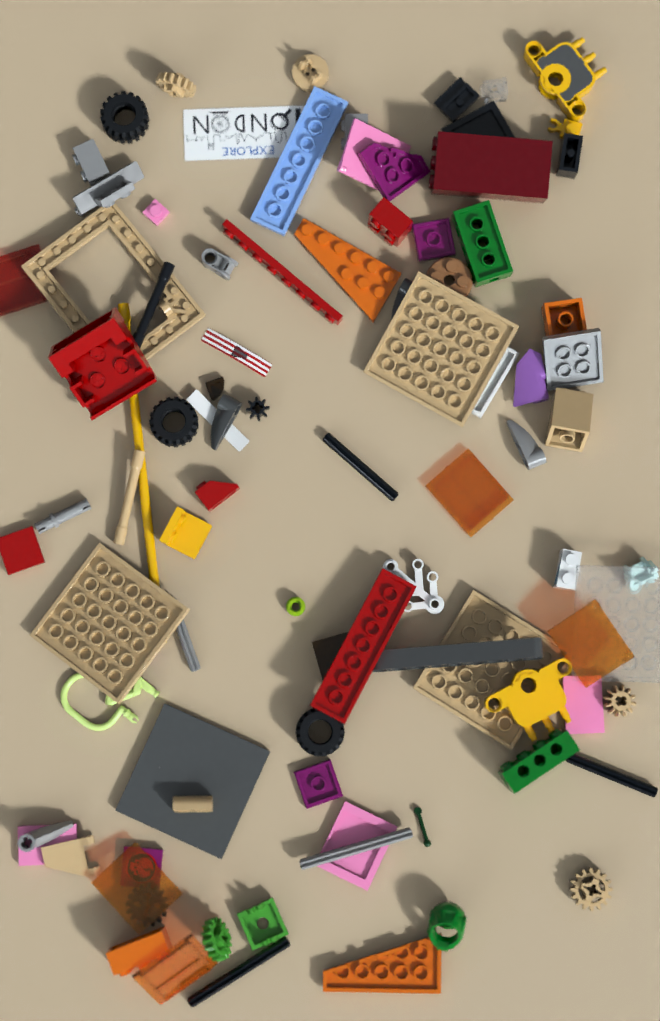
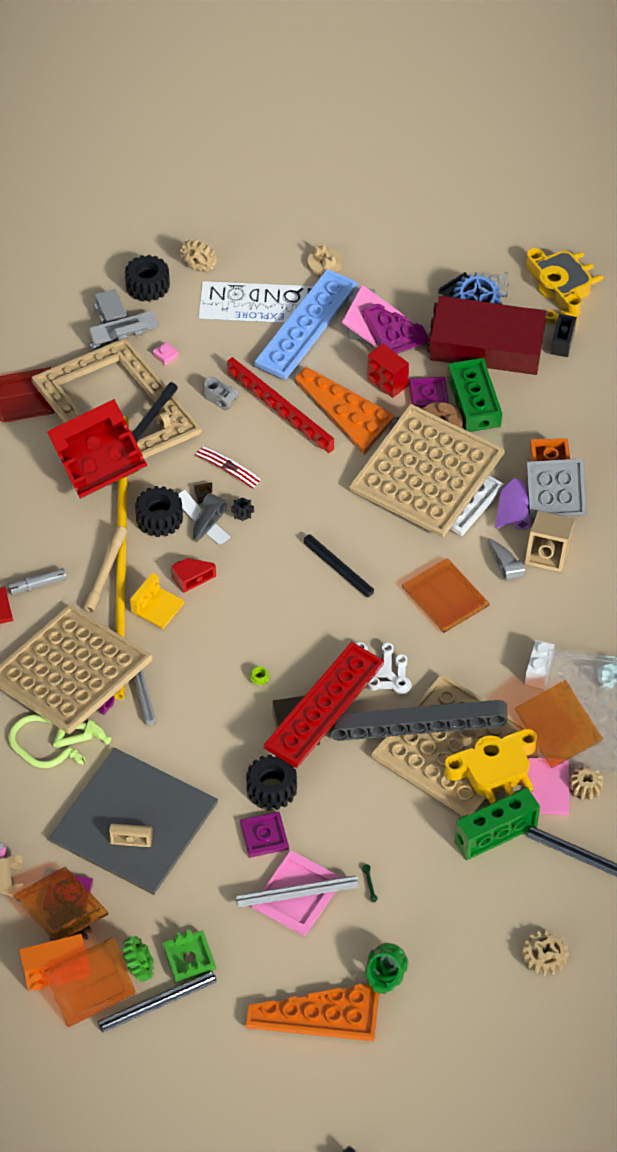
camera: 10 degrees right, 30 degrees down
none -> medium blue gear [453,272,501,304]

